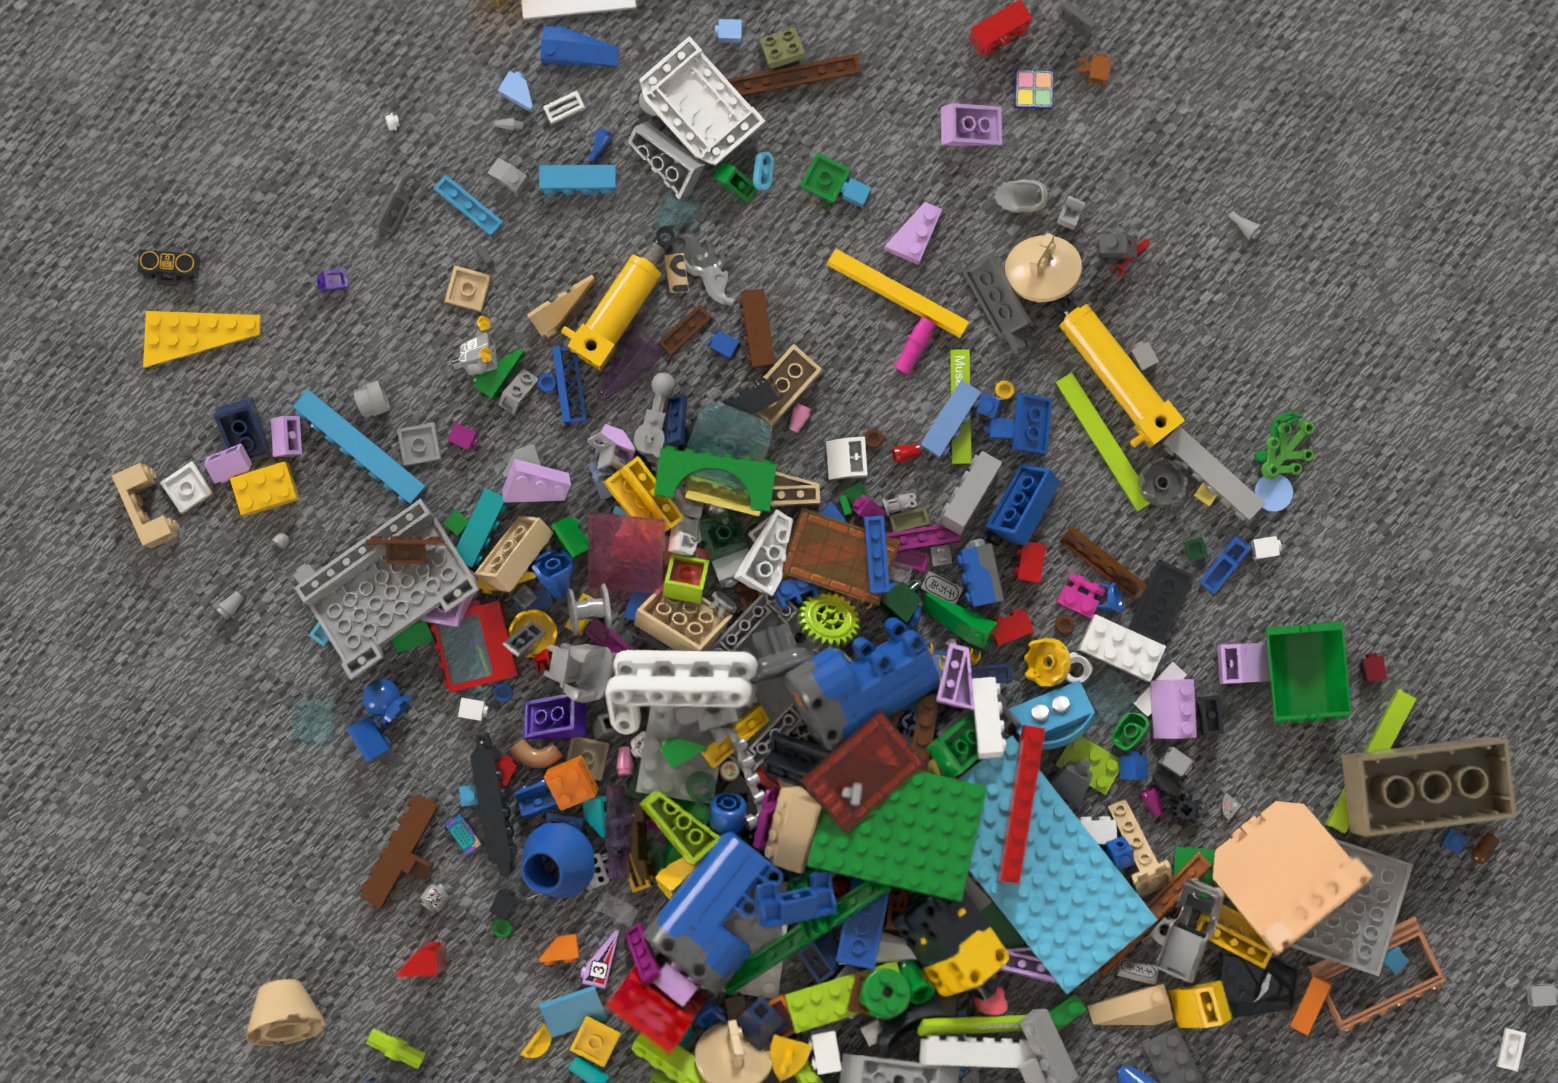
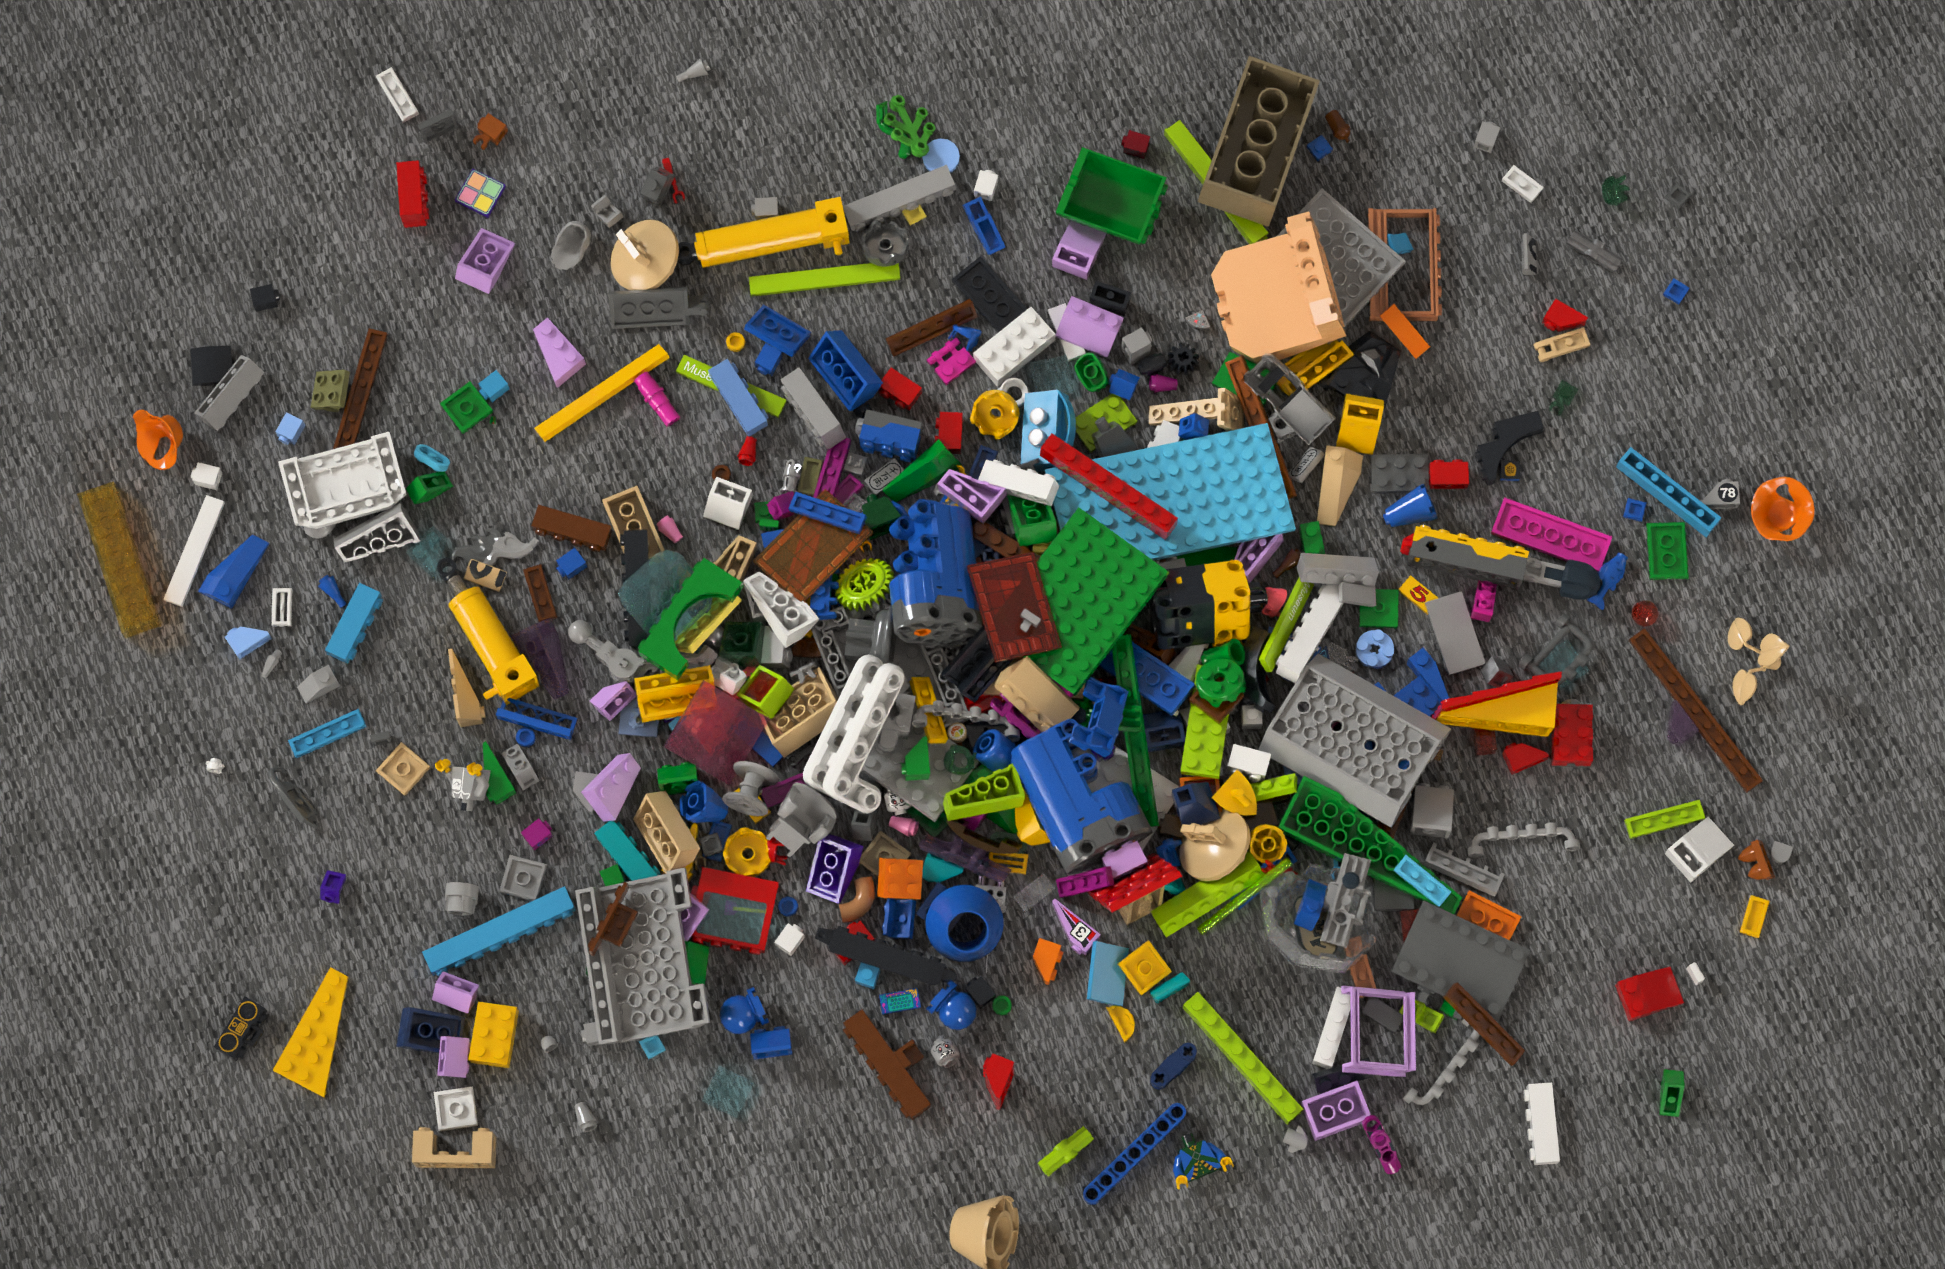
camera: 65 degrees left, 10 degrees down
dark grey slope [503,621,547,657] -> none
light grey bracket [587,433,626,471] -> none
dark blue tile [664,394,687,447] -> none
blue brick [976,393,1004,418] -> none
reddish brown tile [1055,615,1074,634] -> none
dark green plate [1183,537,1208,561] -> none
none -> blue tile [926,980,977,1030]
none -> reddish brown cone [1272,548,1301,578]

